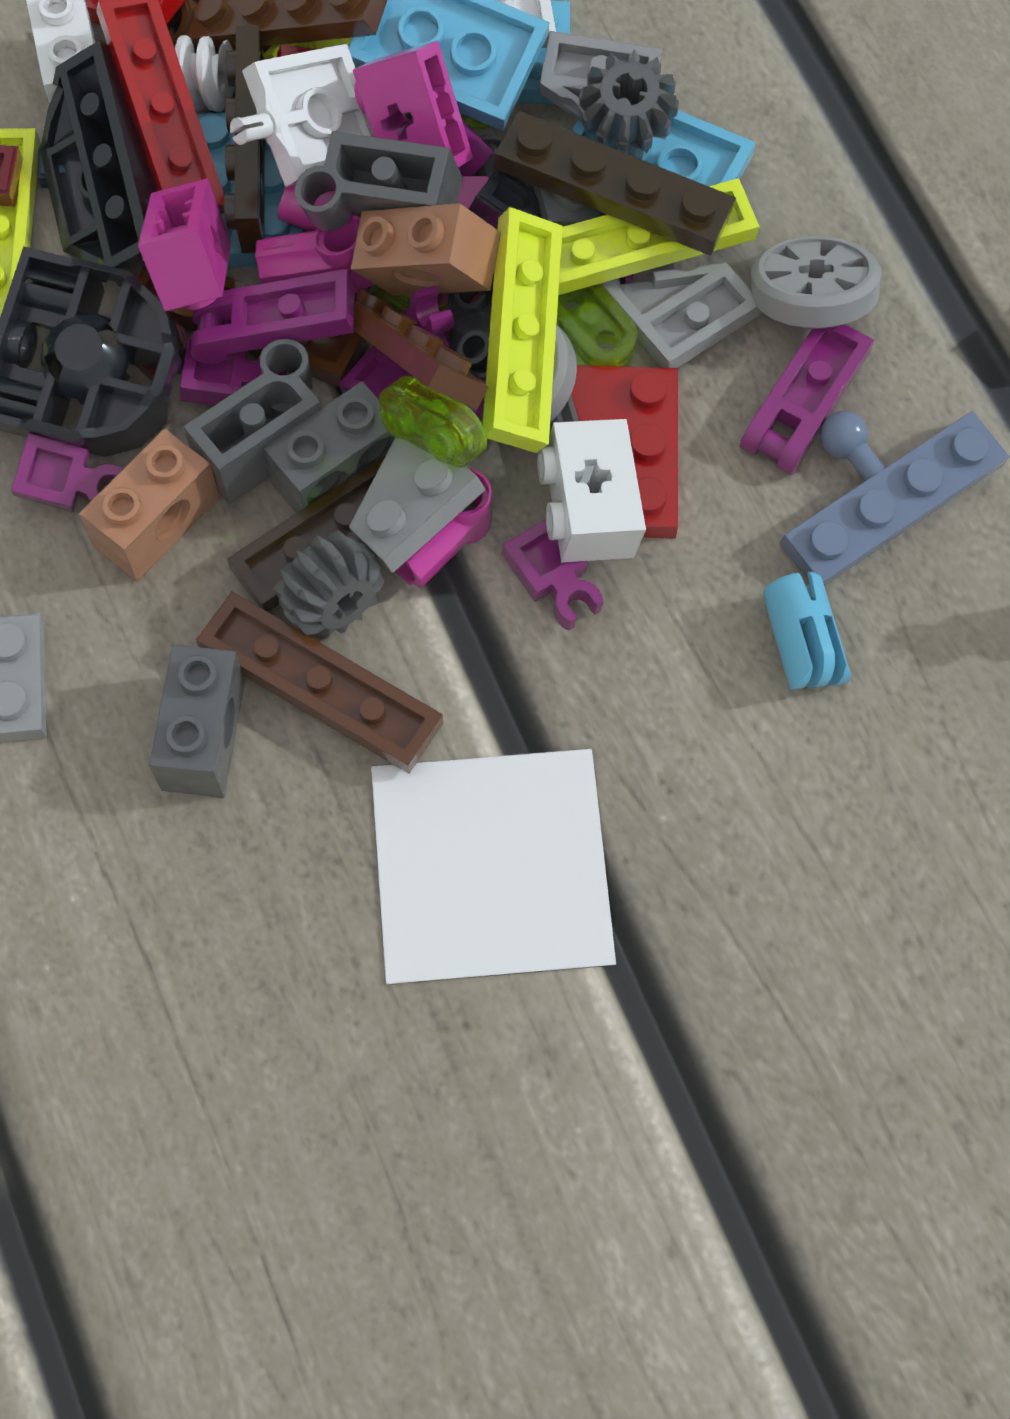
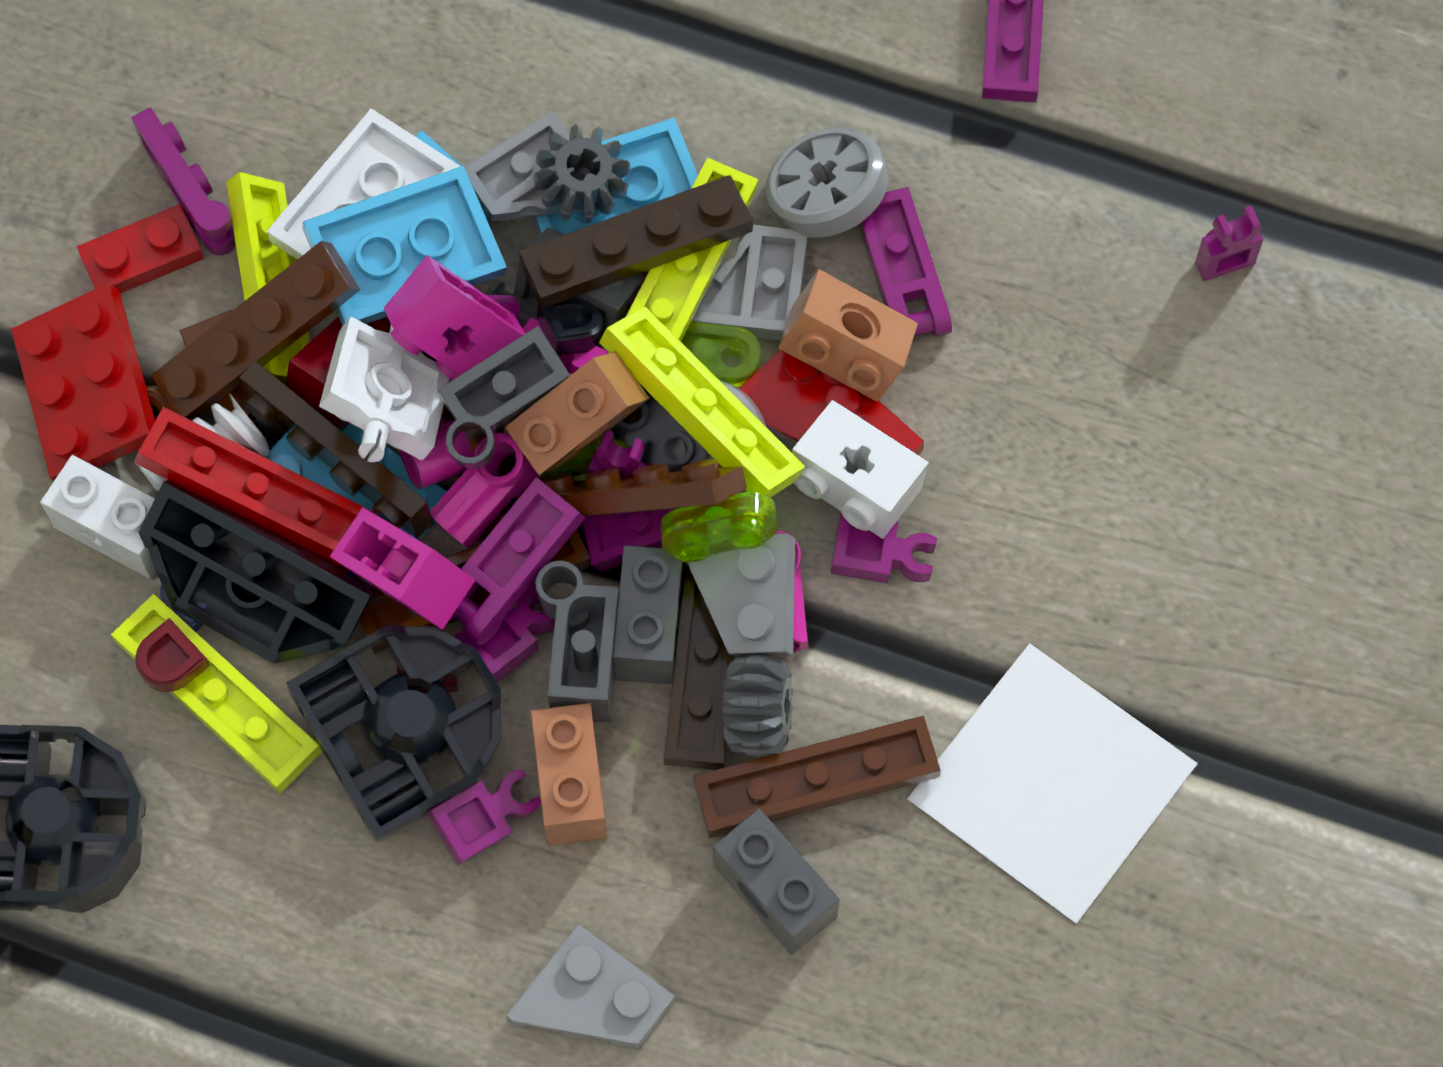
camera: 45 degrees left, 0 degrees up
medium azure arm [763,572,851,690] -> none
sand blue plate [780,411,1010,586] -> none
none -> nougat brick [778,269,918,402]

